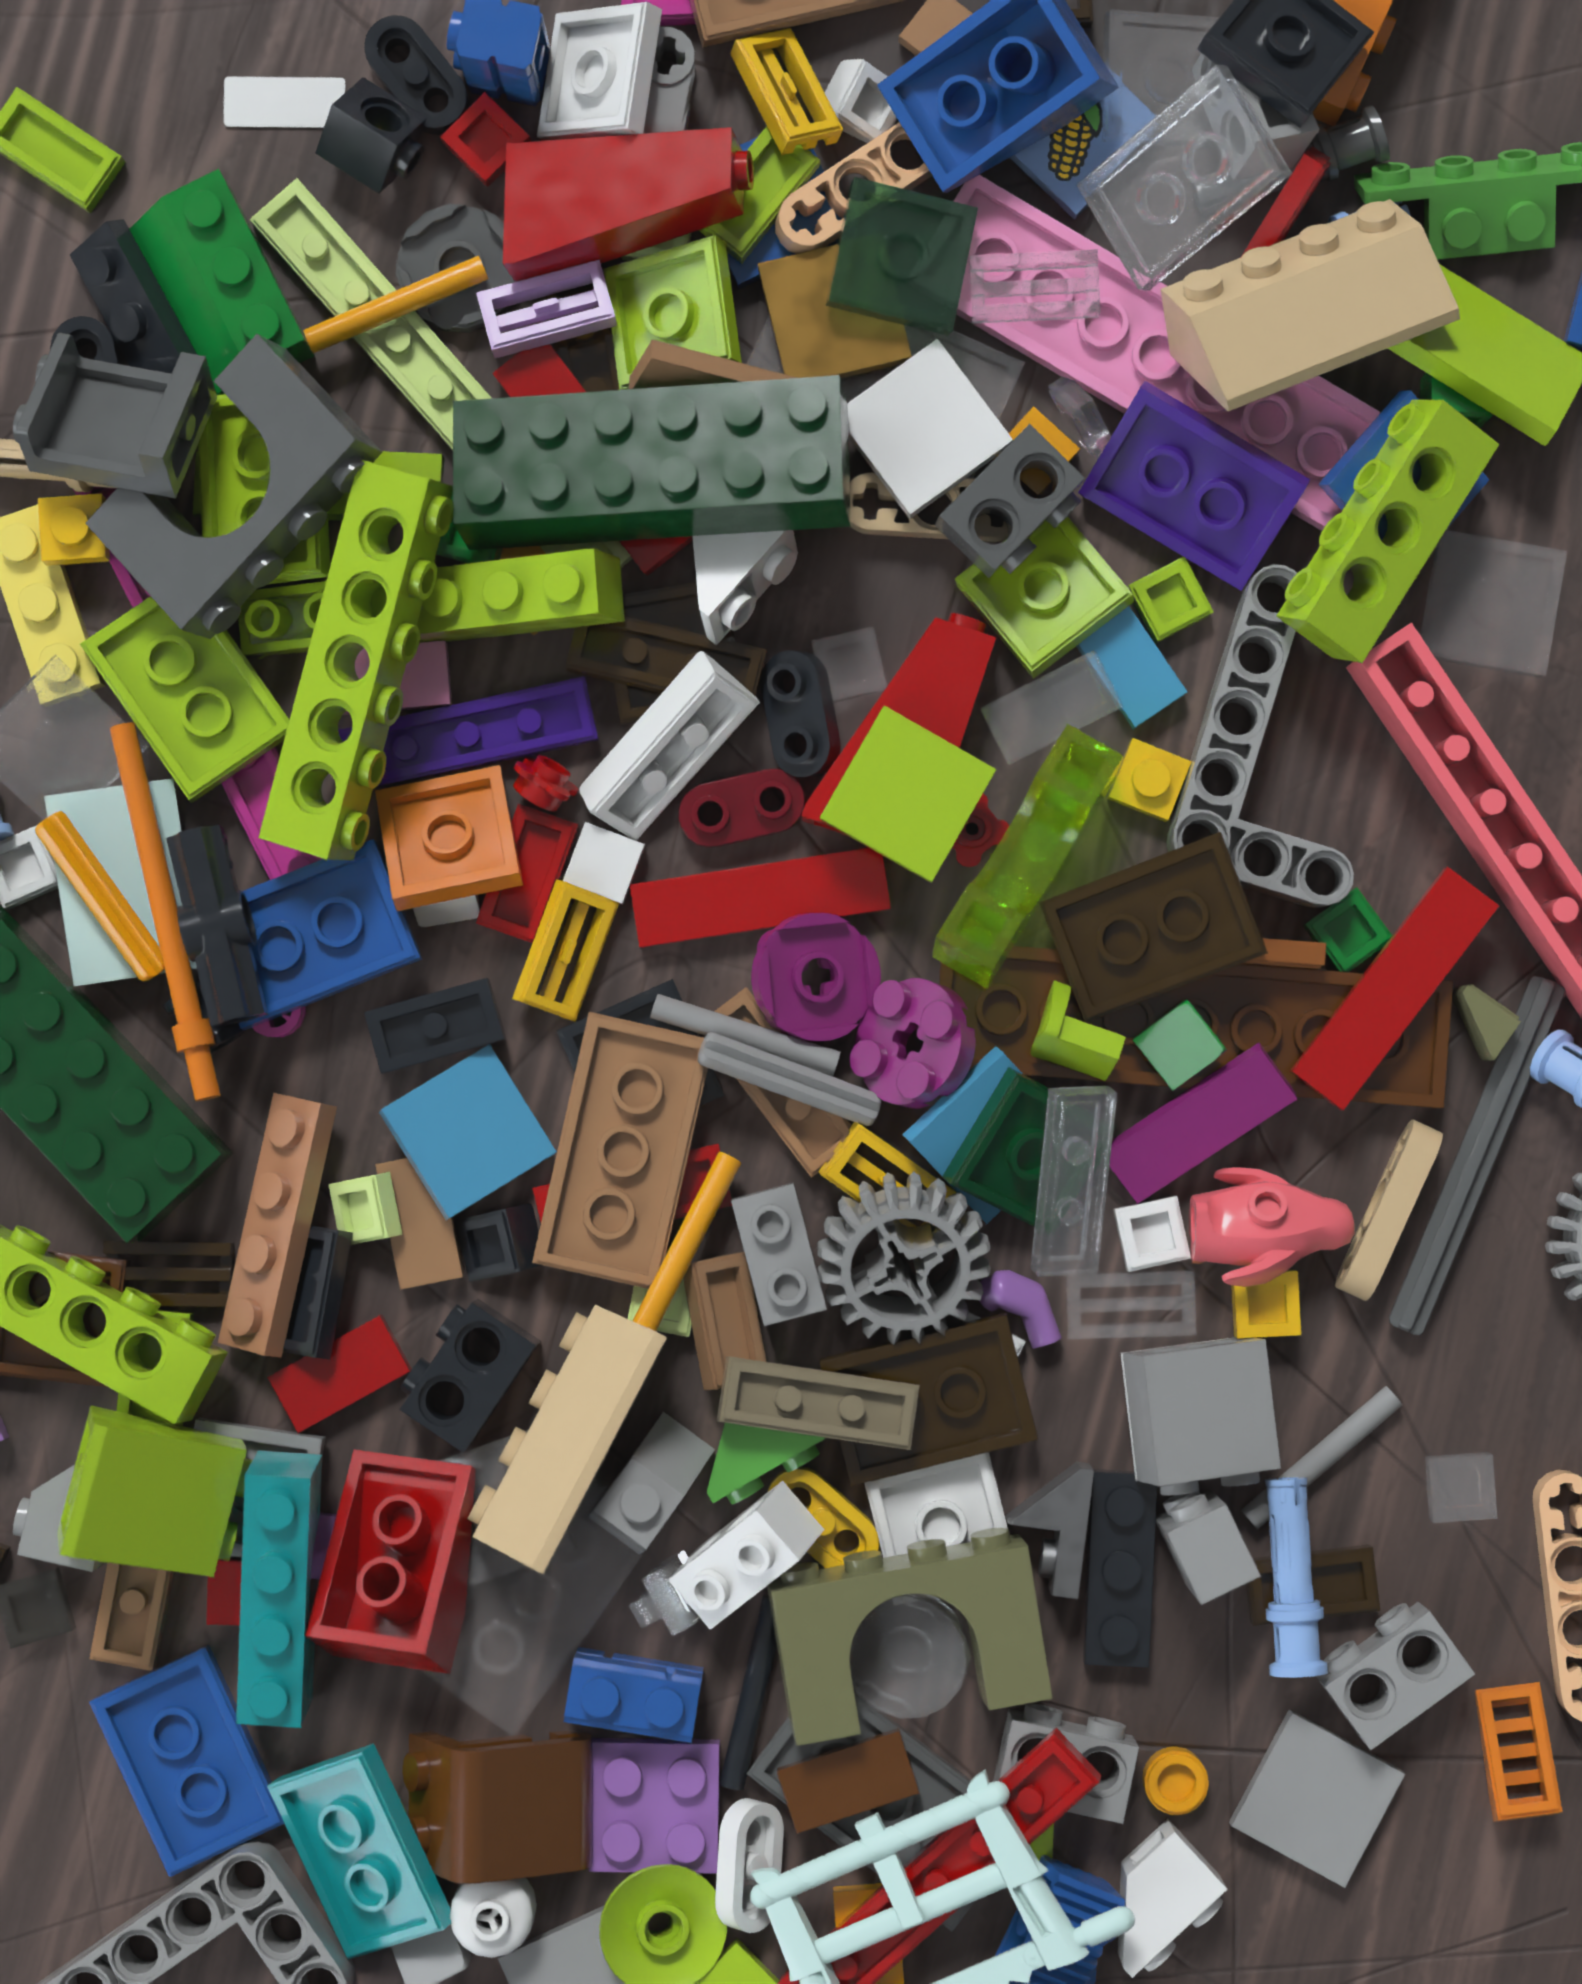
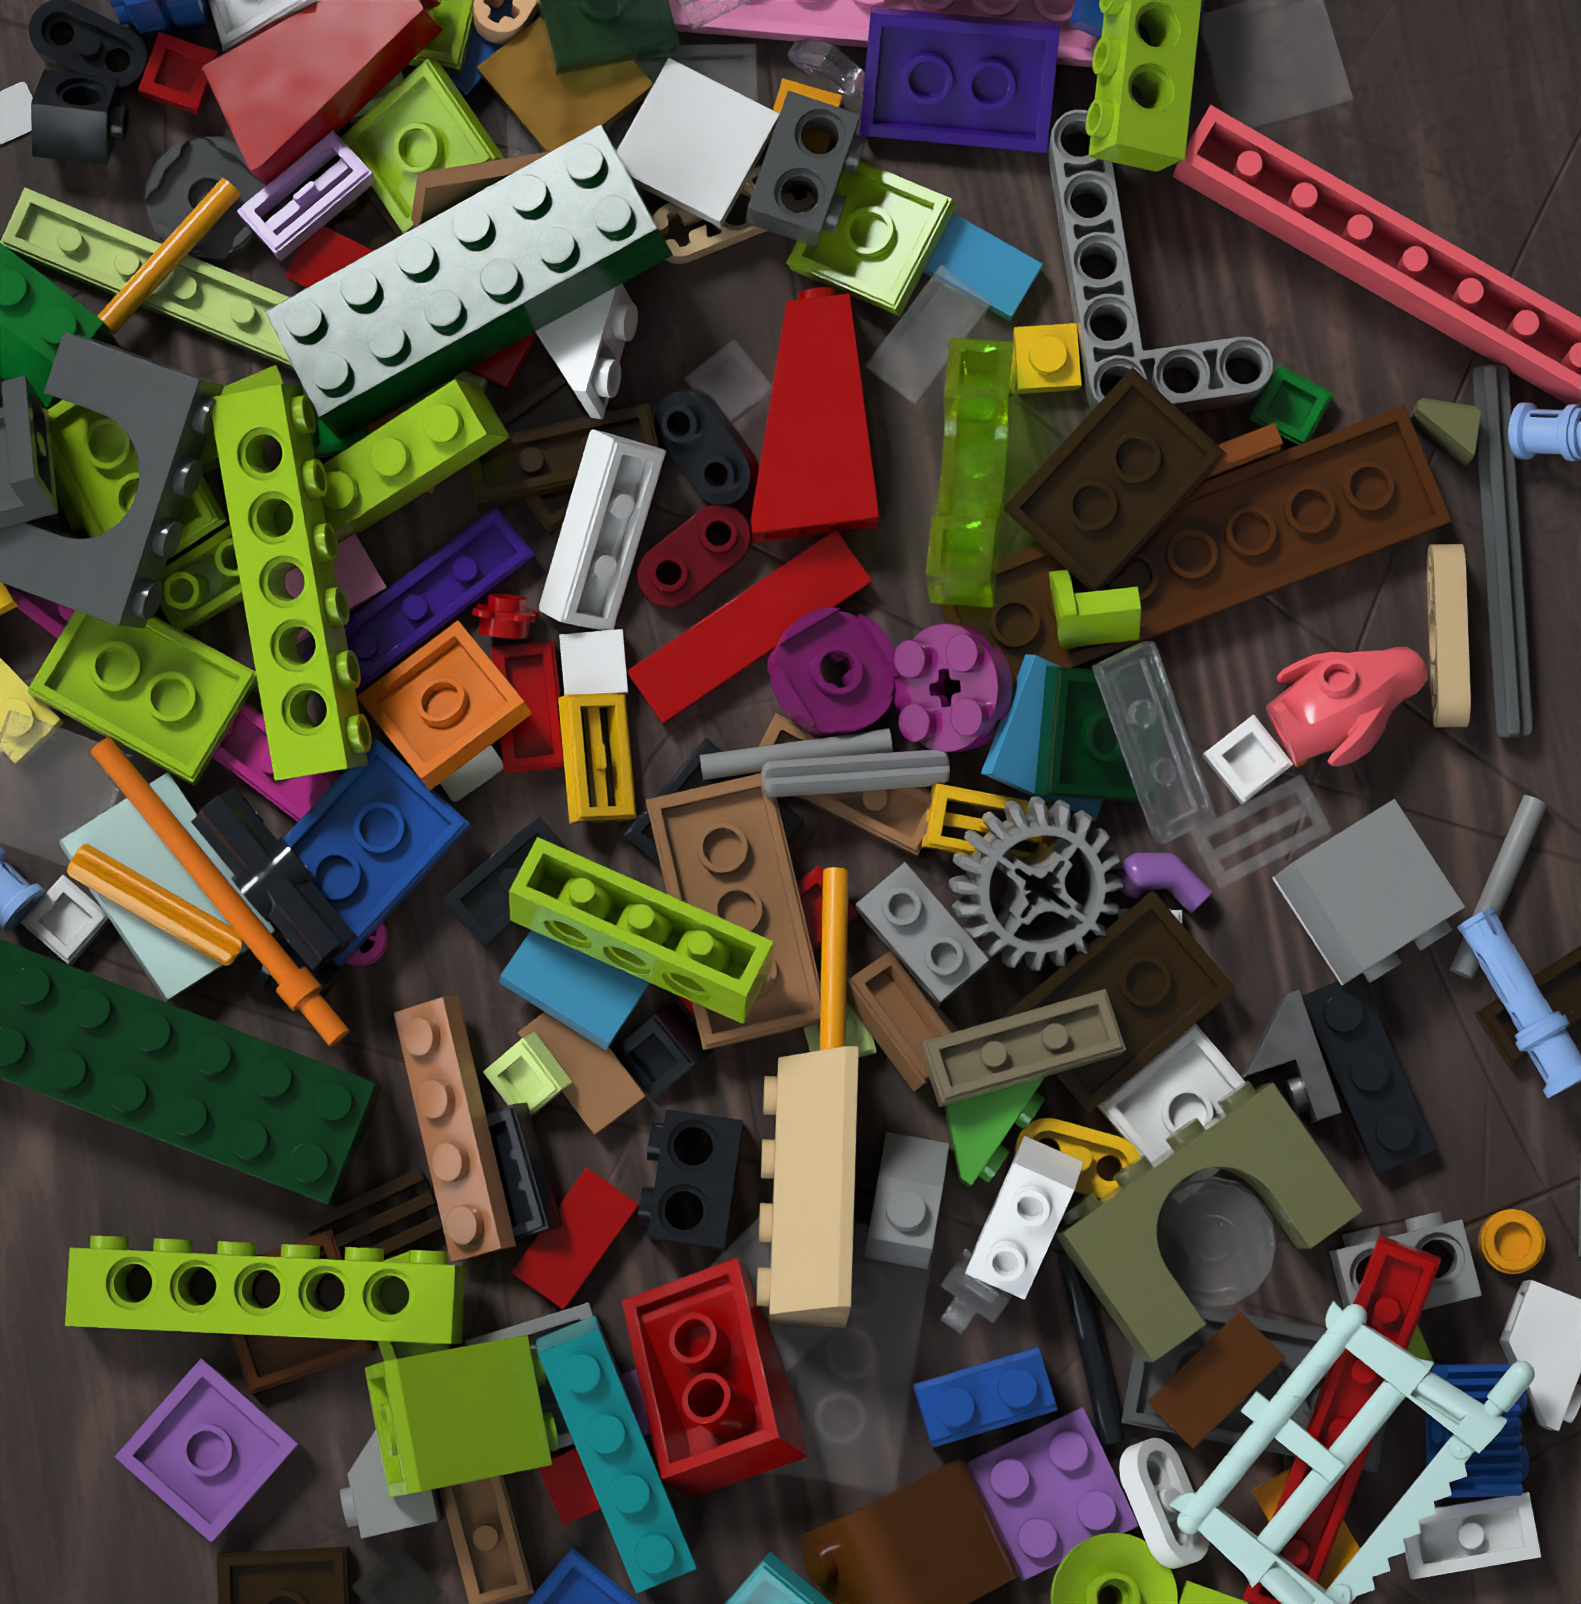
camera: 30 degrees left, 5 degrees down
lime tile [820,706,996,883] -> none
red plate [952,793,1010,867] -> none
magenta tile [1101,1043,1297,1204] -> none
lime tile [1127,557,1214,644] -> none
slope [1132,1000,1227,1091] -> none
light grey brick [1156,1490,1260,1605] -> none
yellow plate [1231,1270,1301,1338] -> none
red tile [1289,867,1499,1110] -> none
none -> lime brick [509,837,774,1024]

